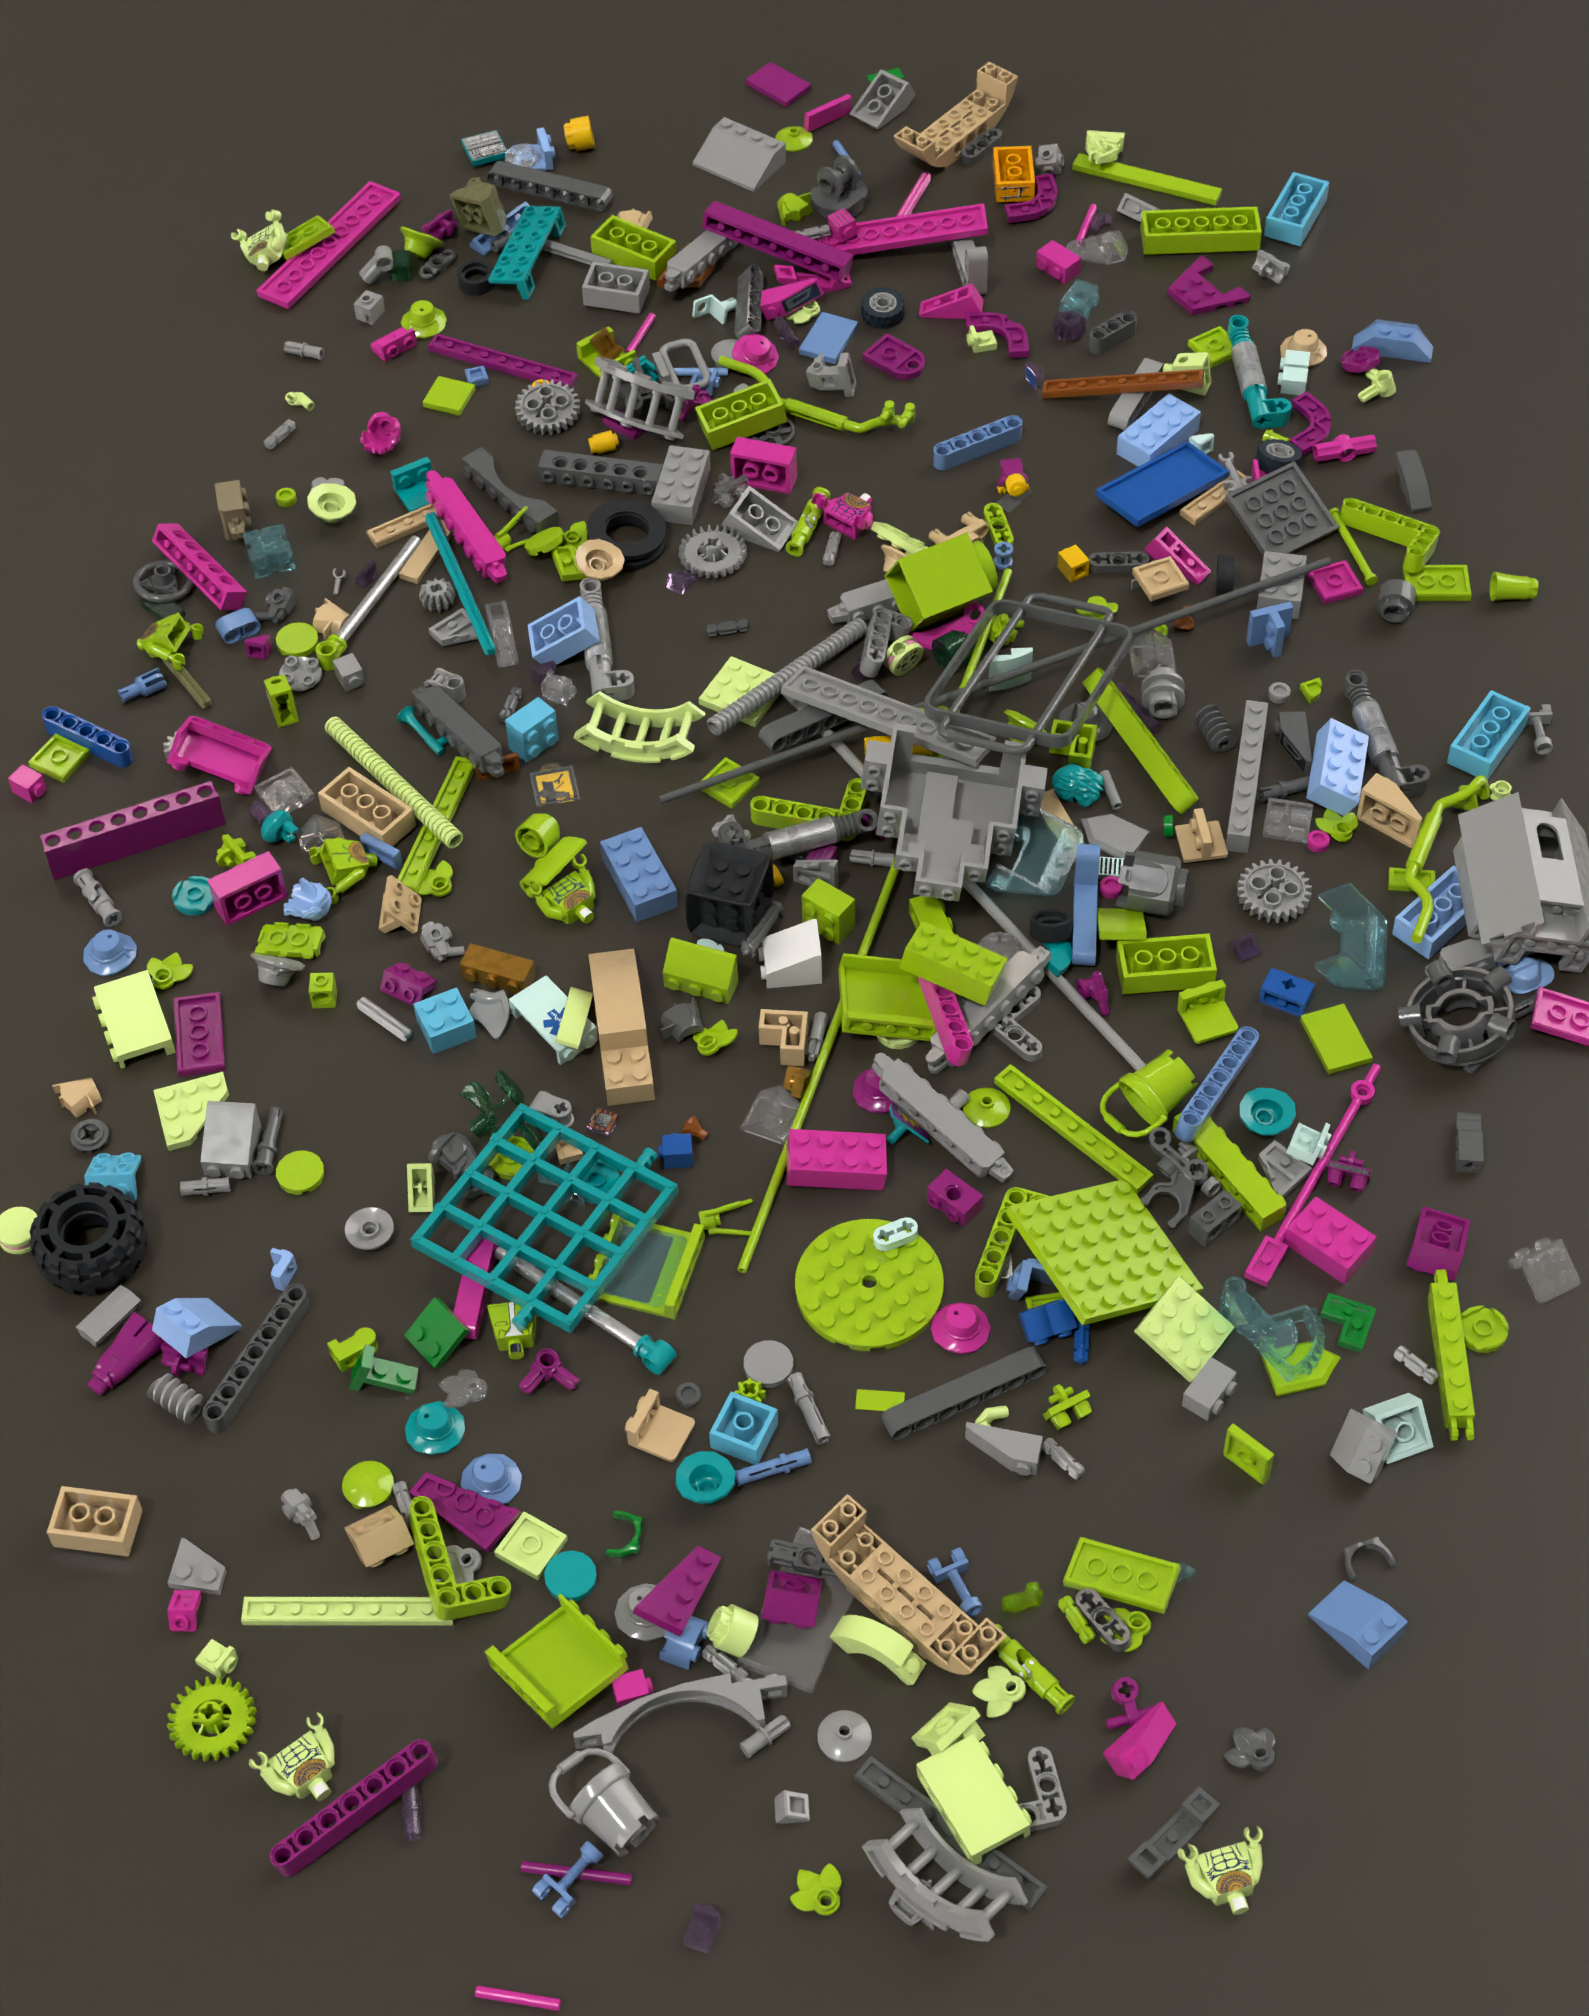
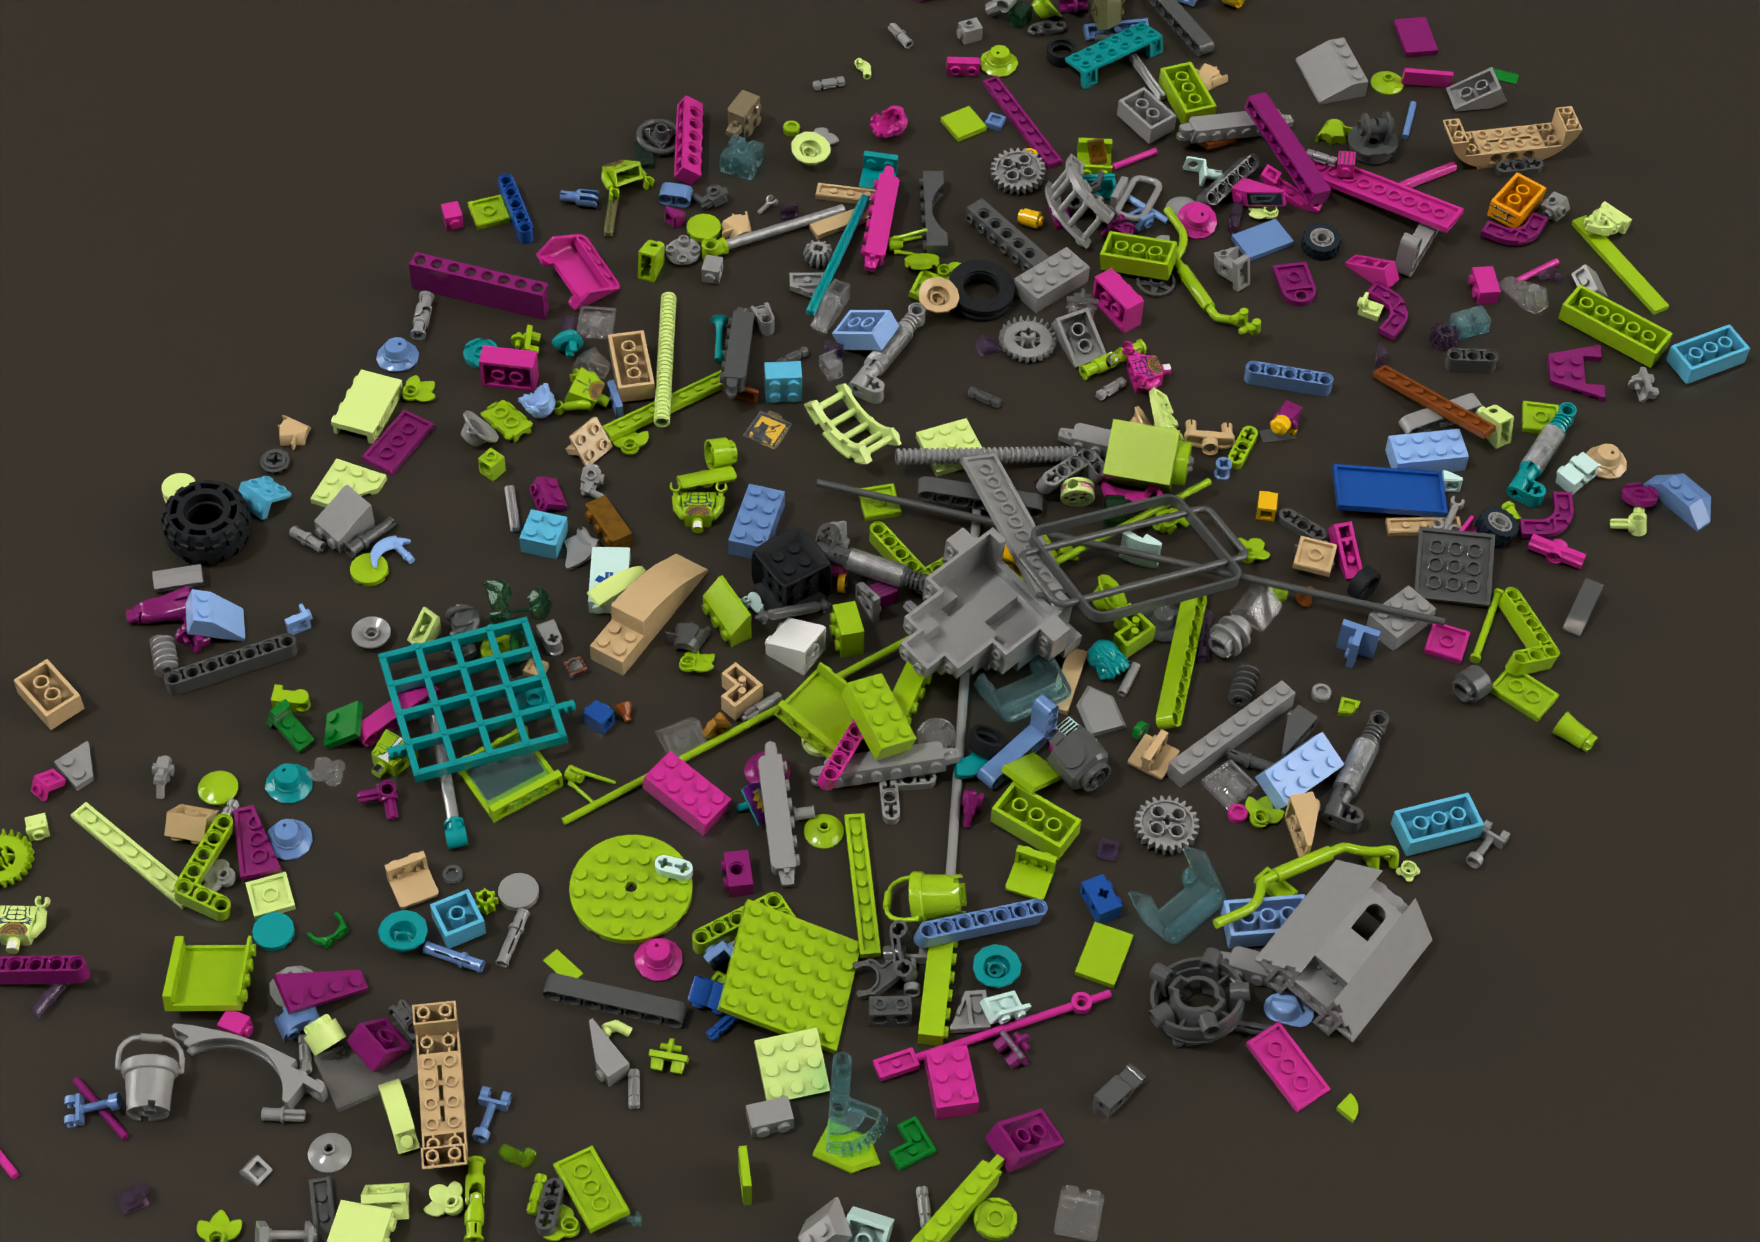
camera: 35 degrees right, 0 degrees up
none -> light blue piece [370,535,415,568]

